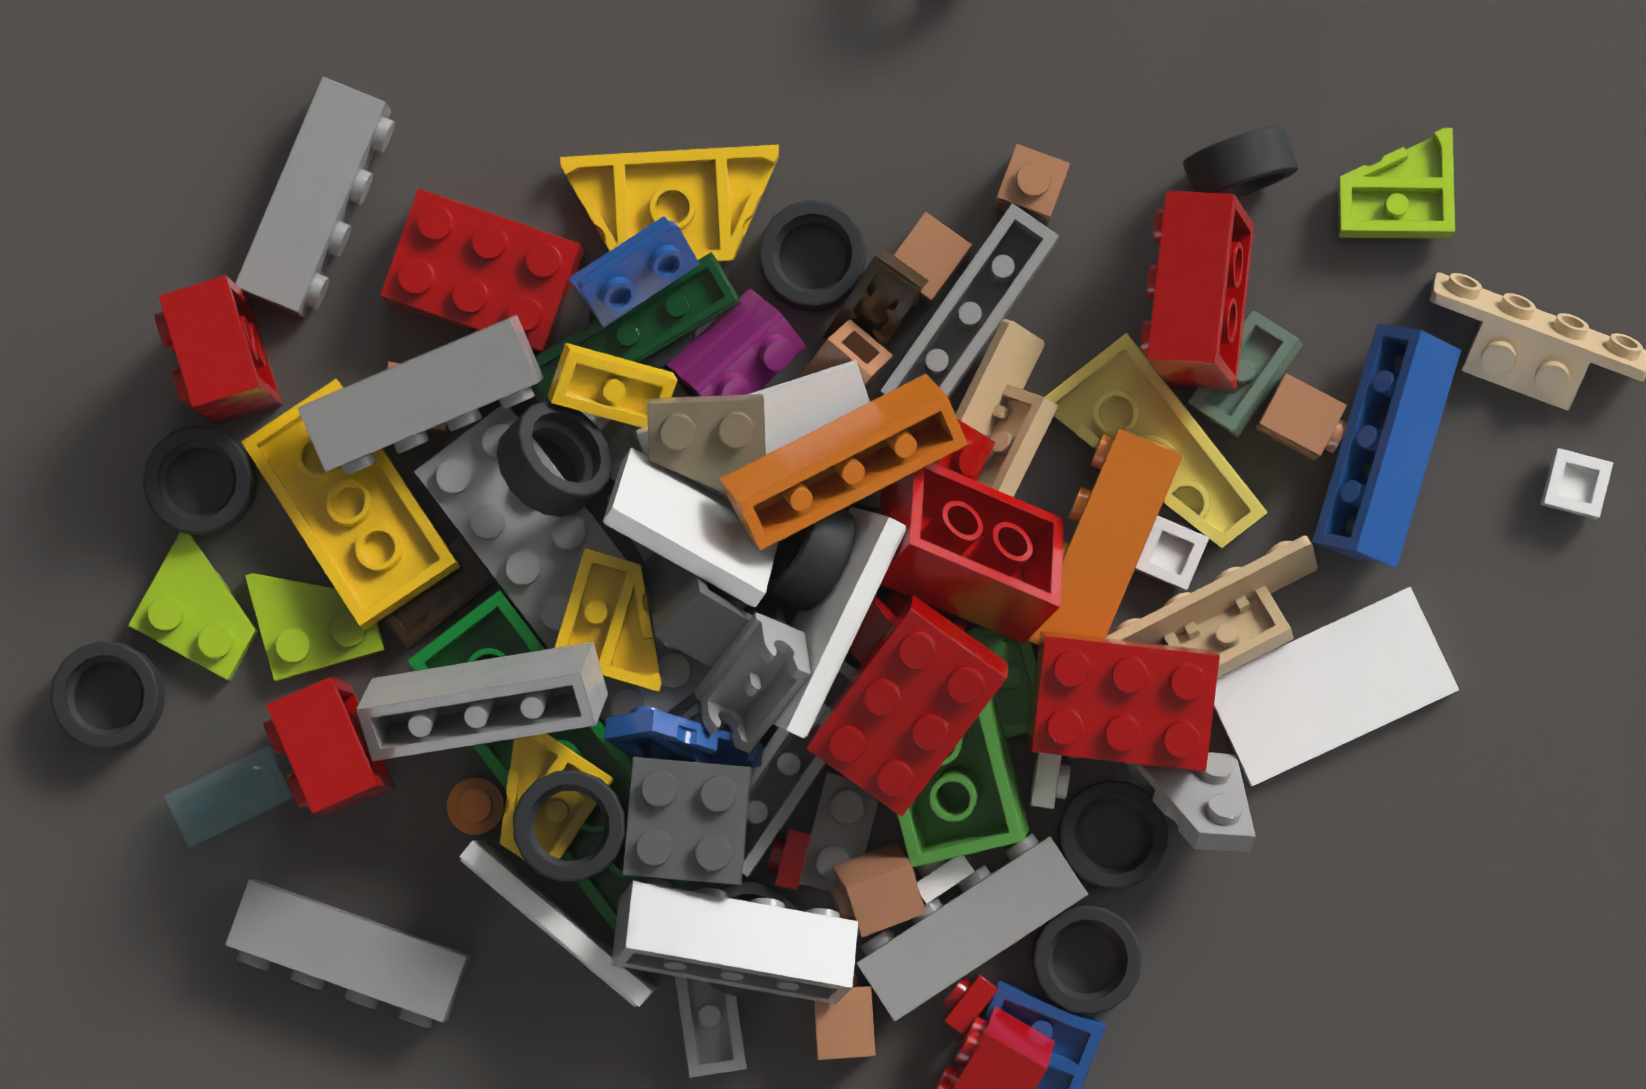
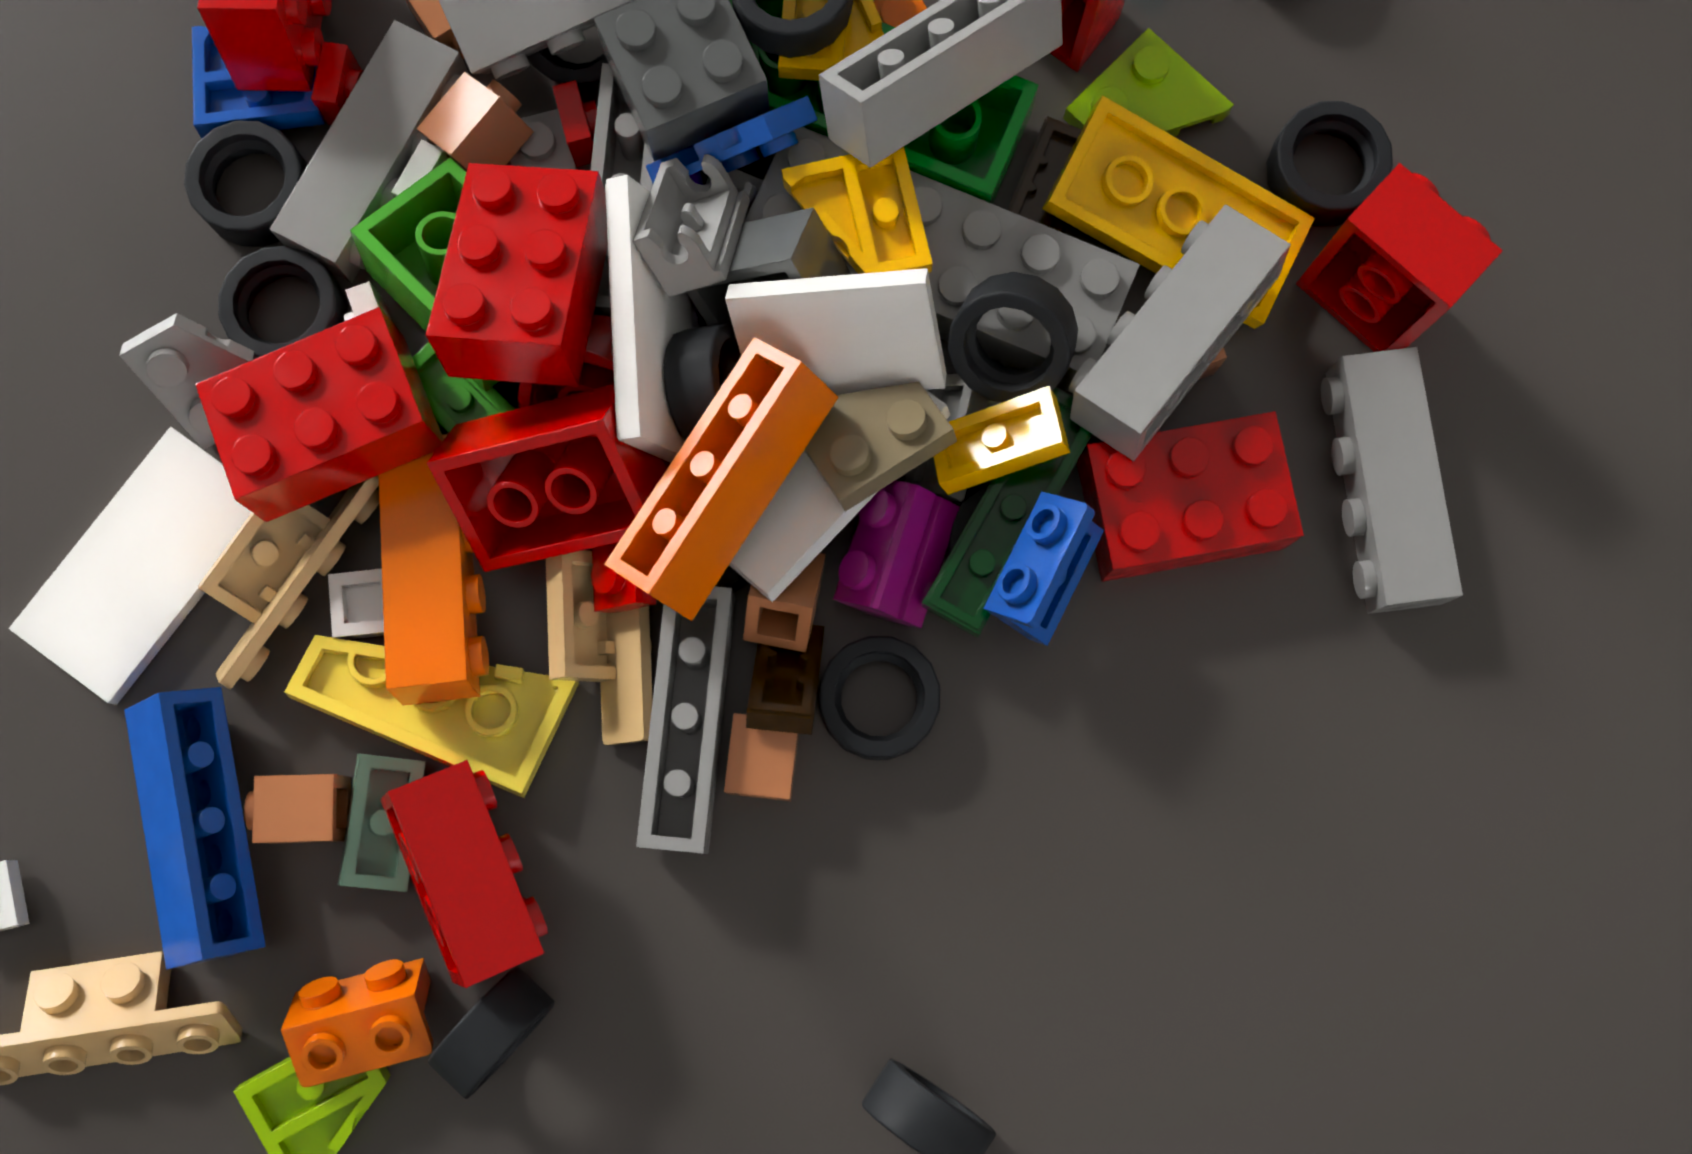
camera: 145 degrees right, 5 degrees down
lime wing [128,532,258,681] -> none
yellow wing [560,145,779,264] -> none
nougat brick [995,144,1070,226] -> none
none -> orange bracket [280,958,434,1088]

